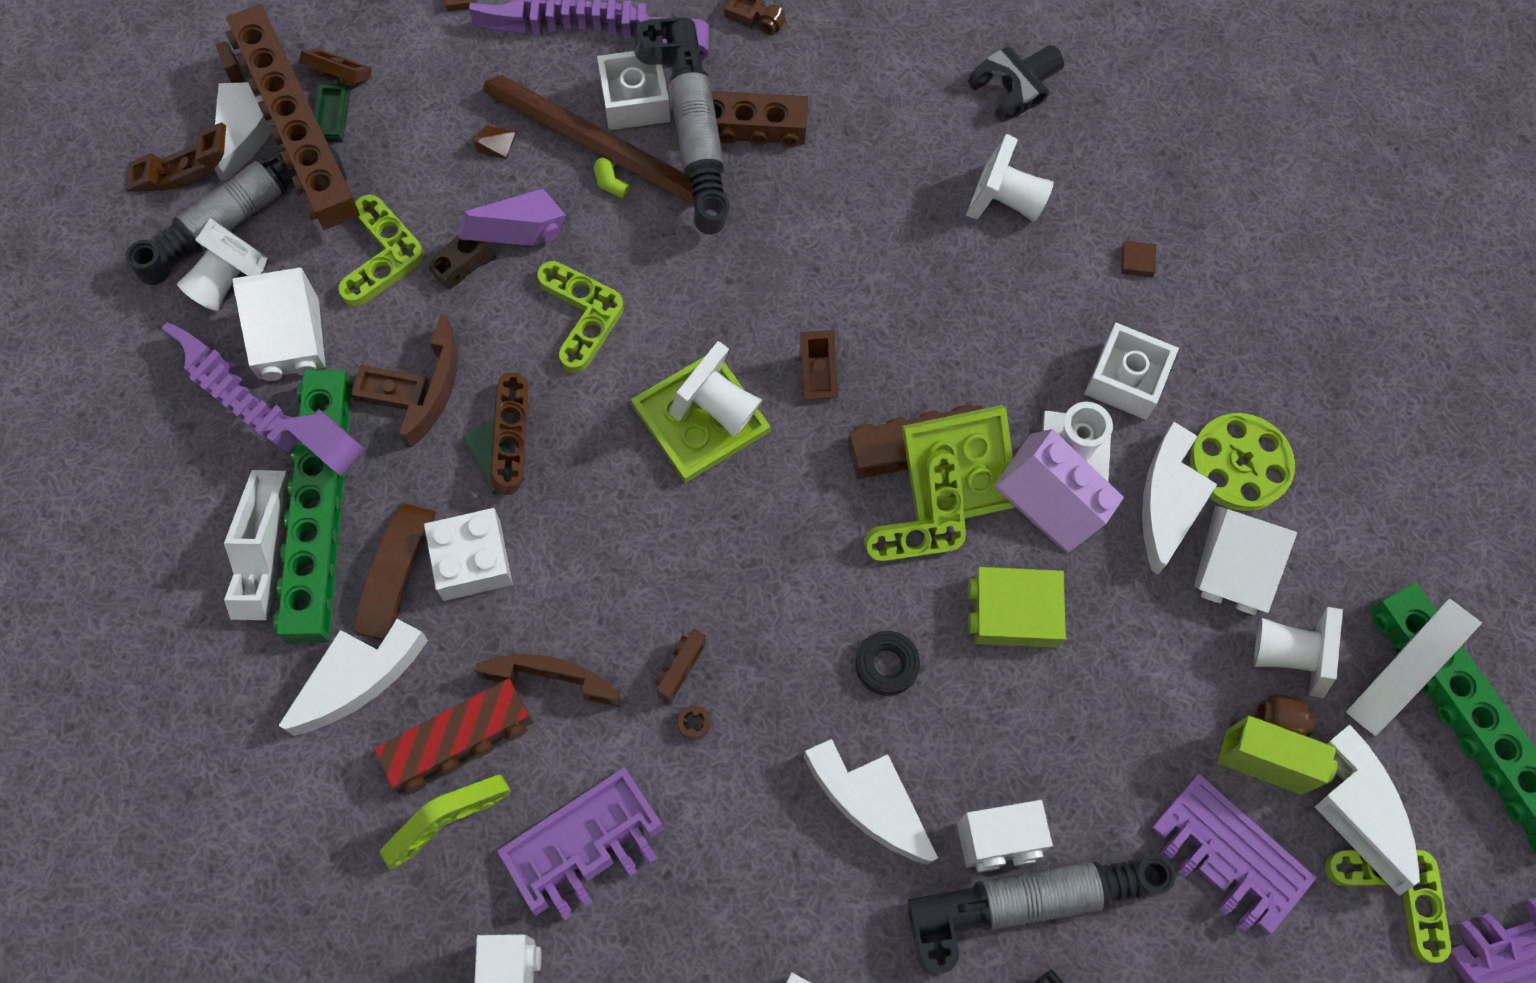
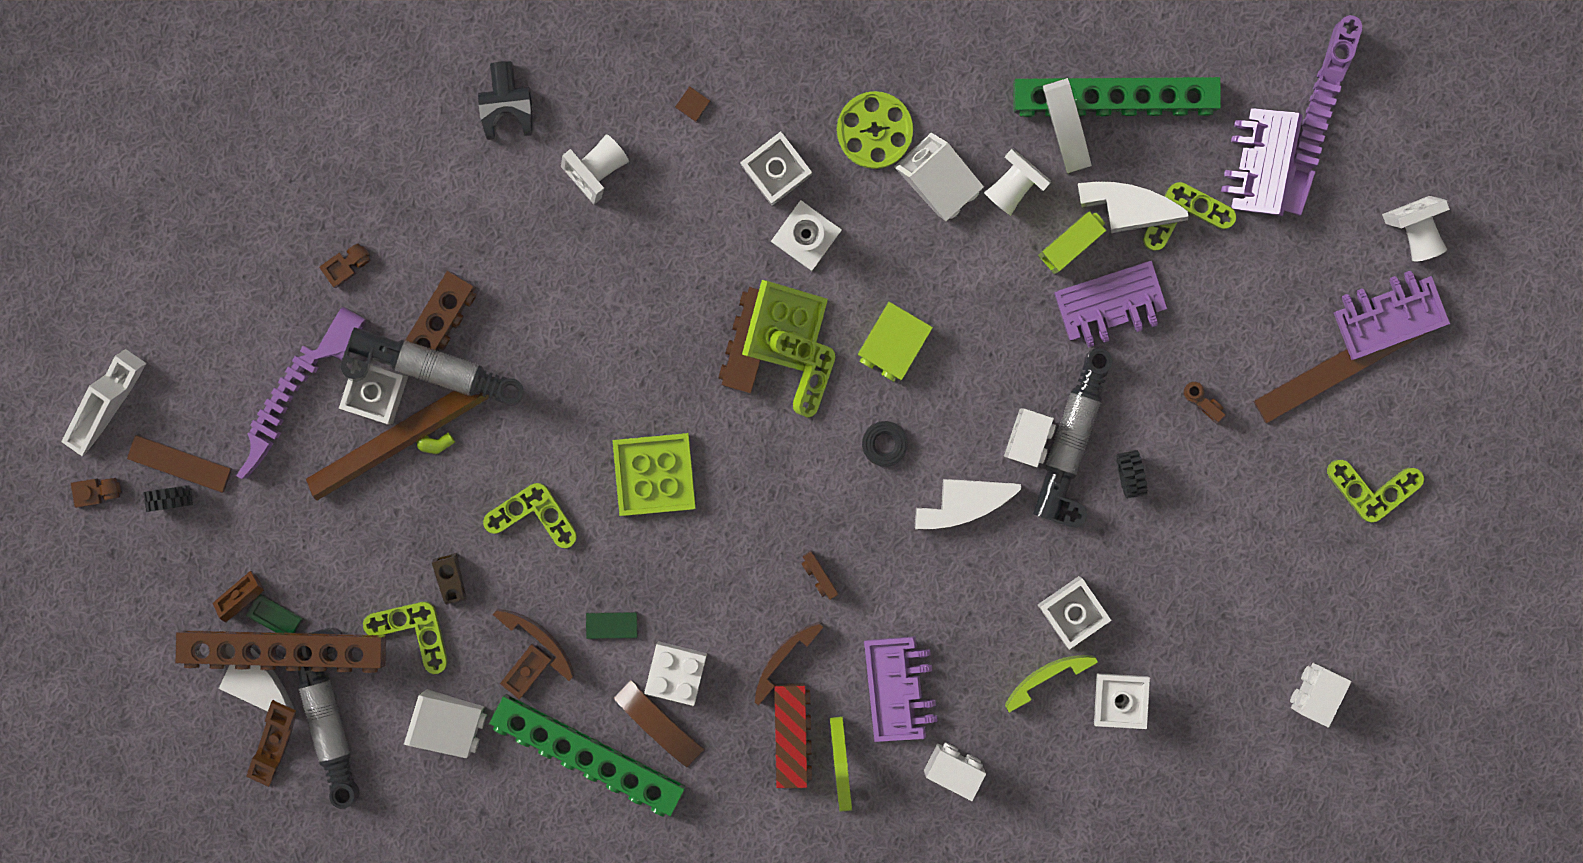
camera: 60 degrees left, 20 degrees up
medium lavender piece [162,322,365,475] -> none
white plant [177,218,268,311] -> none
reddish brown tile [215,41,244,83] -> none
white slope [224,470,288,620] -> none
white slope [279,619,428,736] -> none
medium lavender slope [457,189,566,246] -> none
reddish brown slope [474,125,516,159] -> none
reddish brown beam [490,373,528,495] -> none
white plant [669,341,763,438] -> none
reddish brown bush [678,706,710,740] -> none
reddish brown slope [799,330,838,400] -> none
lavender slope [994,429,1124,553] -> none
white slope [1142,422,1217,574] -> none
reddish brown head [1255,694,1315,736] -> none

